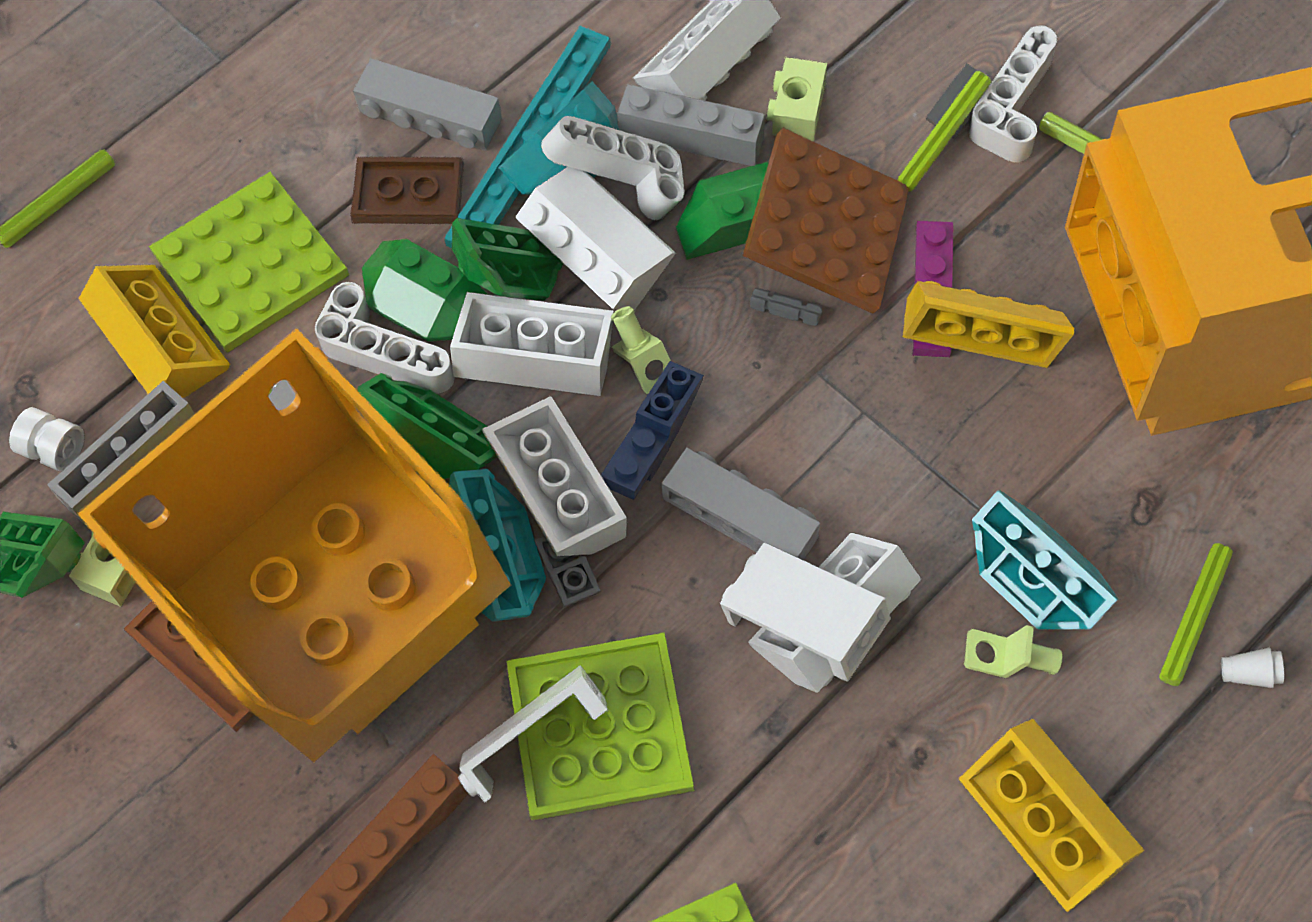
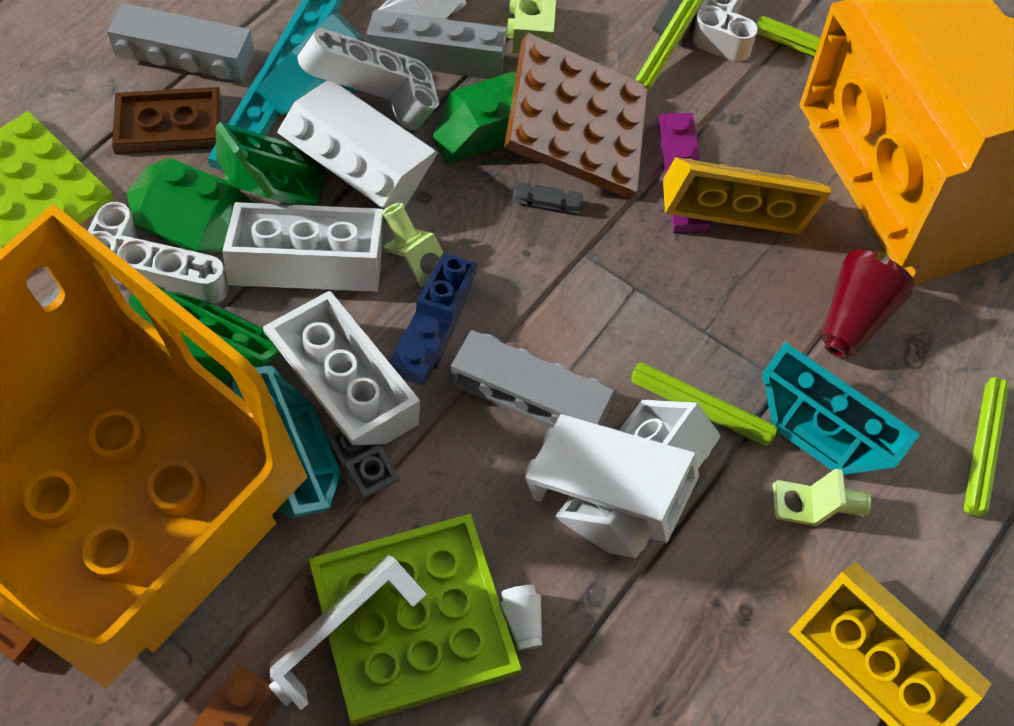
camera: 15 degrees left, 5 degrees down
none -> white cone [500,585,543,651]
none -> lime axle [631,362,777,446]
none -> dark red cone [821,250,915,358]

